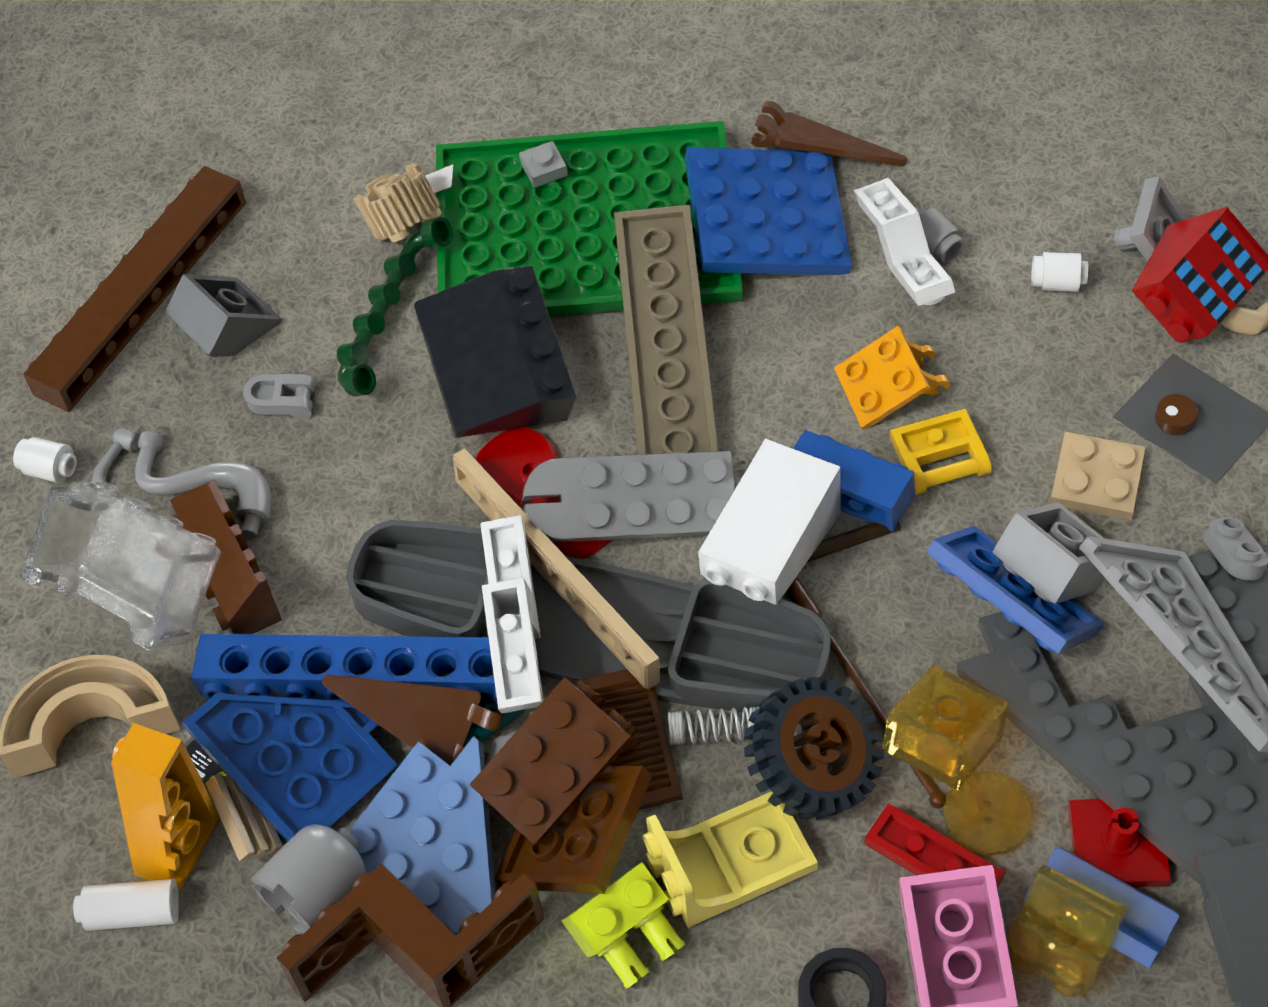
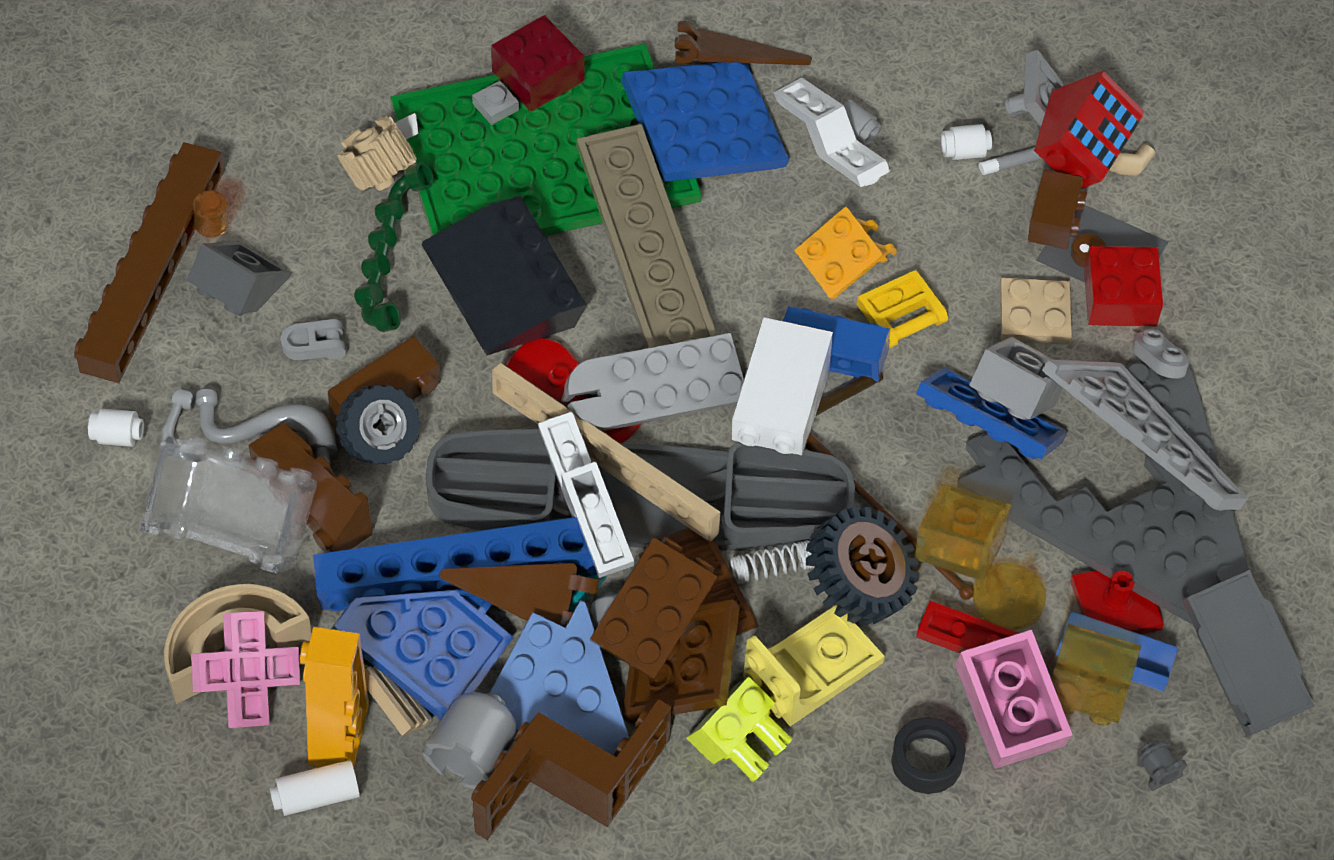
camera: 20 degrees left, 0 degrees up
none -> bright pink plate [191,611,300,728]
none -> clear orange brick [193,190,228,238]
none -> reddish brown brick [327,336,440,428]
none -> black wheel [336,385,420,464]
none -> dark red brick [491,15,584,112]
none -> light grey bar [979,147,1042,175]
none -> reddish brown brick [1028,169,1087,250]
none -> red brick [1084,246,1163,327]

